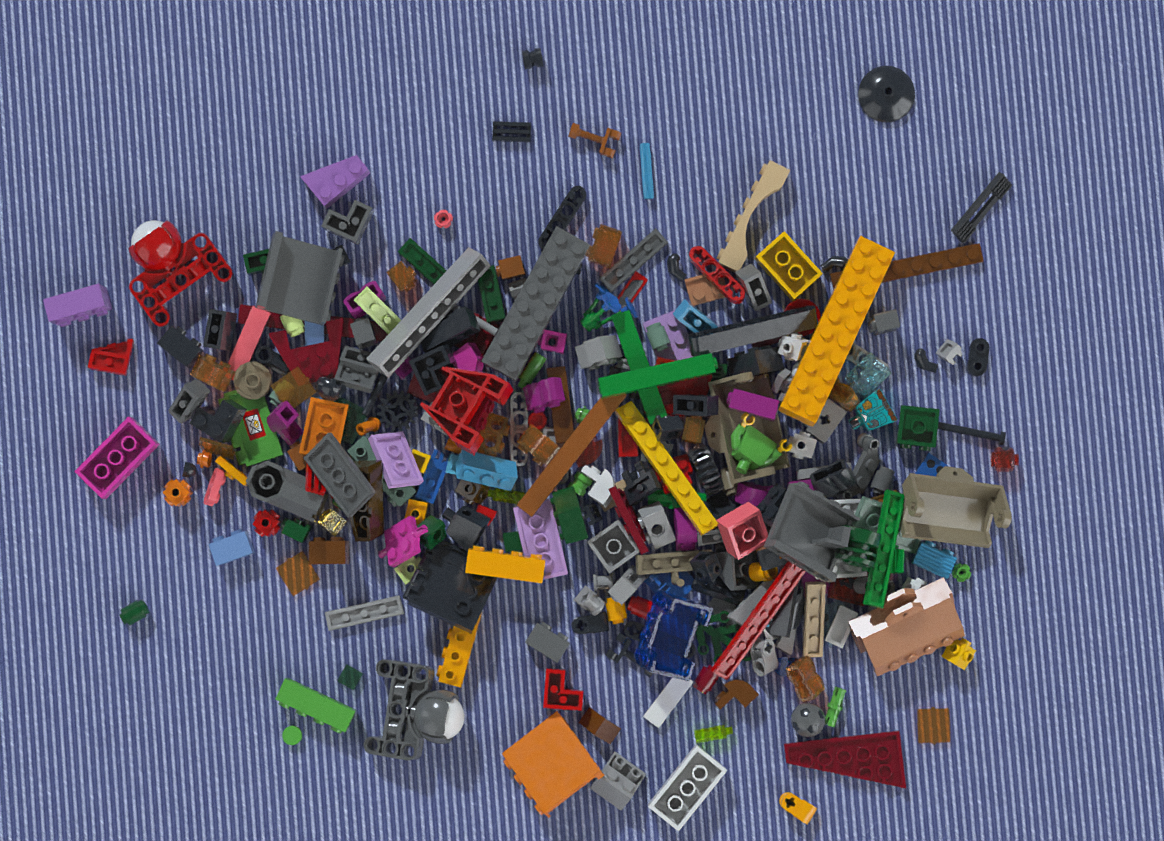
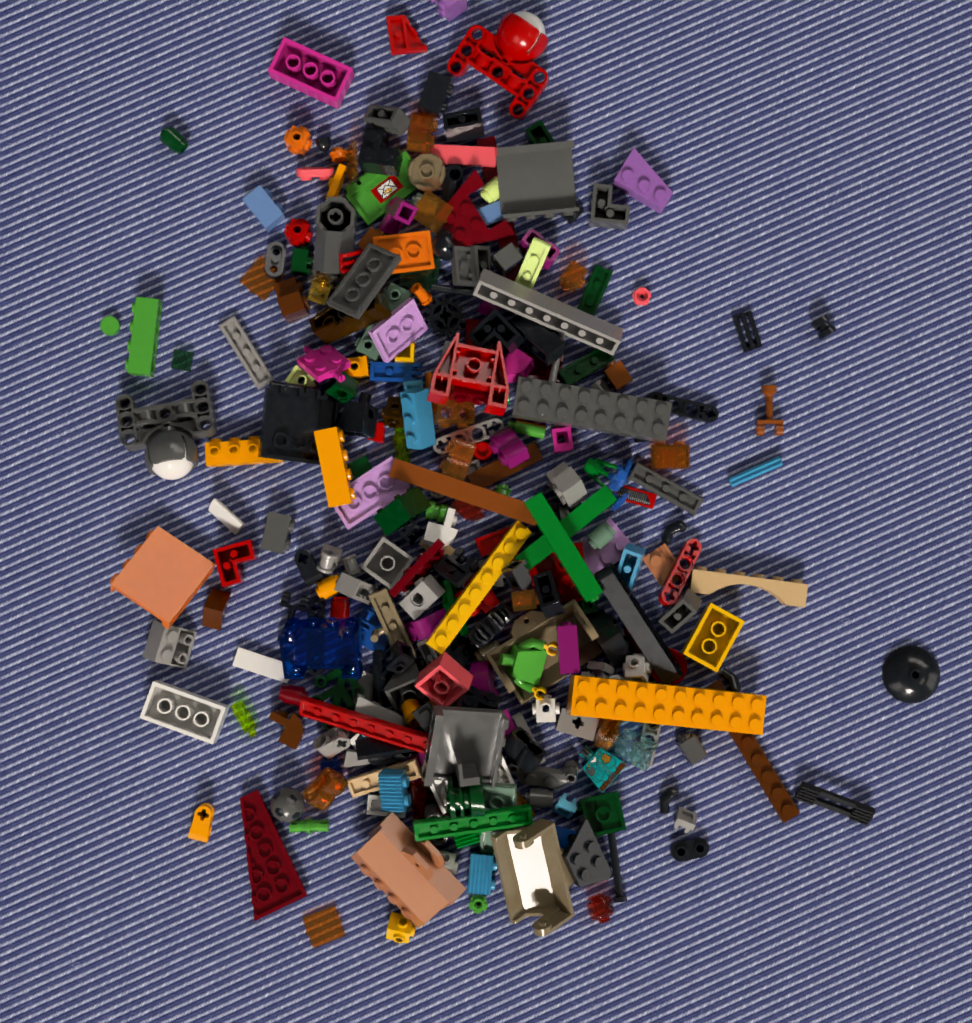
camera: 65 degrees right, 0 degrees up
none -> white slope [208,499,245,535]
none -> black plate [264,242,286,280]
none -> dark azure brick [378,768,411,812]
none -> medium azure tile [552,793,577,819]
none -> black wing [561,817,613,887]

